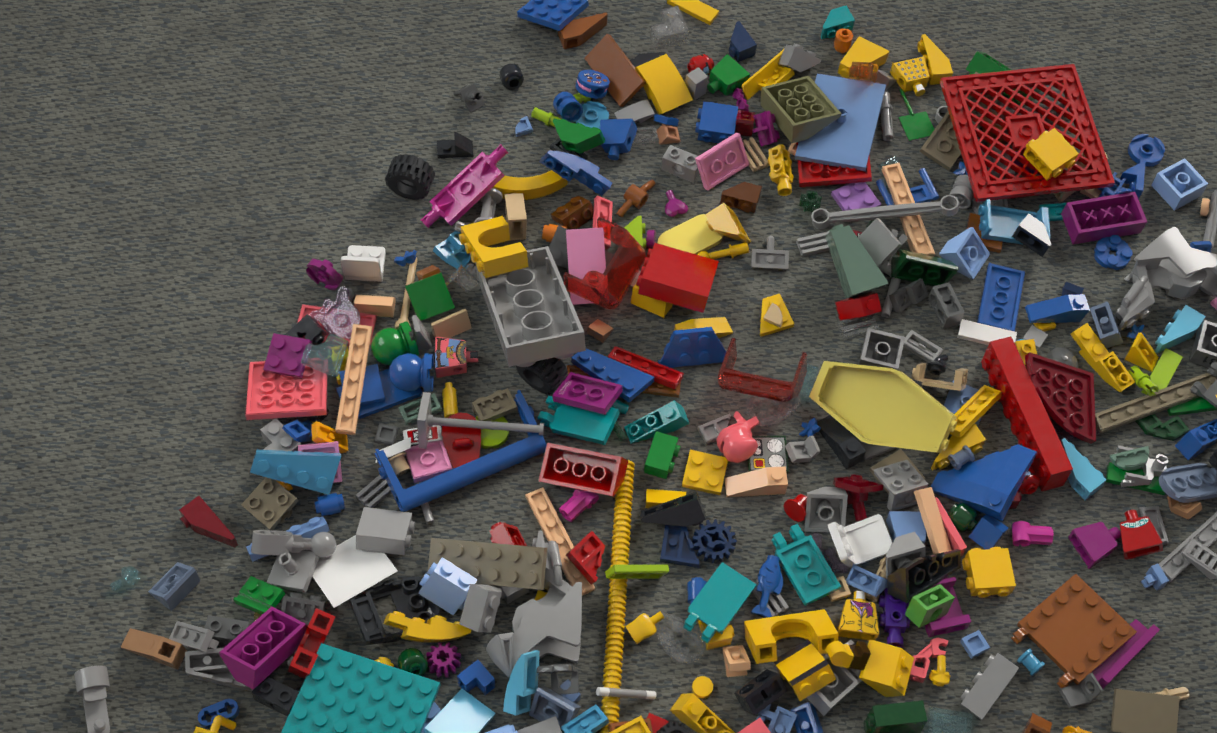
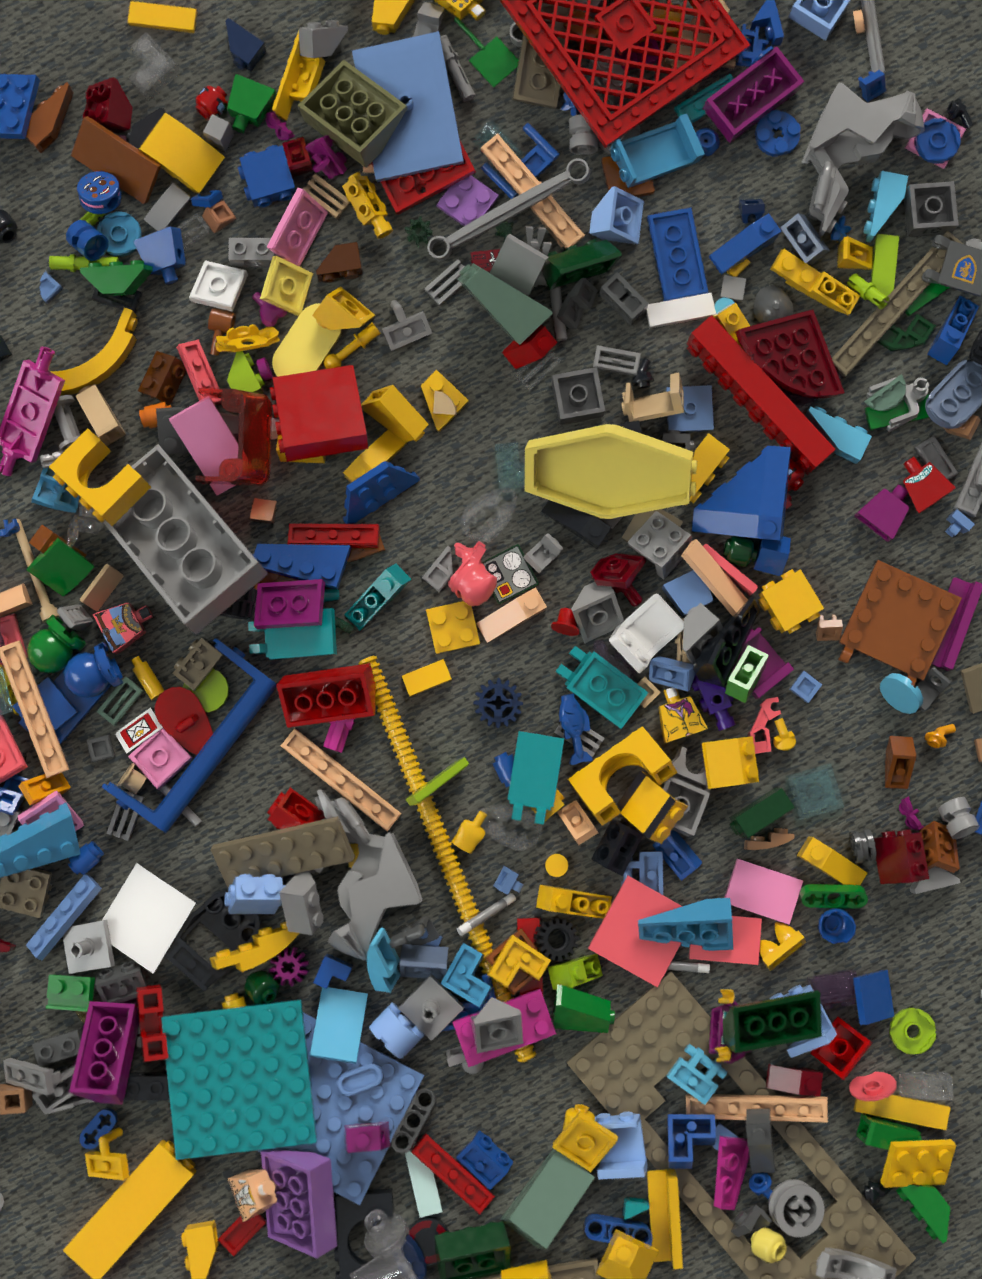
camera: 25 degrees left, 25 degrees up
light grey beam [251,530,336,558] -> none
light grey brick [356,507,415,555] -> none
white sticker [376,437,411,463] -> none
light grey tile [417,392,544,449] -> none
blue slope [539,150,612,196] -> none
red wing [566,531,605,585] -> none
black slope [640,491,706,527] -> none
green brick [644,431,681,479] -> none
dark blue wing [660,525,699,568] -> none
clear red windscreen [718,338,807,402] -> none
blue plant [799,417,821,437] -> none
leg [826,641,871,670] -> none
clear orange slope [849,62,879,83] -> none
sand blue bush [948,445,975,470] -> none
yellow plate [950,385,1001,438] -> none
light grey wedge [959,653,1019,721] -> none
black slope [1012,213,1051,257] -> none
dark pink piece [1012,521,1054,547] -> none
dark azure bush [1017,649,1045,676] -> none
yellow brick [1023,128,1079,180] -> none
none -> dark red slope [83,77,133,133]
none -> white tile [189,261,248,312]
none -> yellow piece [215,324,280,353]
none -> light yellow tile [260,256,313,316]
none -> yellow slope [361,385,429,443]
none -> medium blue tile [493,866,524,895]
none -> blue plate [696,128,720,156]
none -> medium nougat tile [816,615,843,641]
none -> medium azure tile [880,673,923,714]

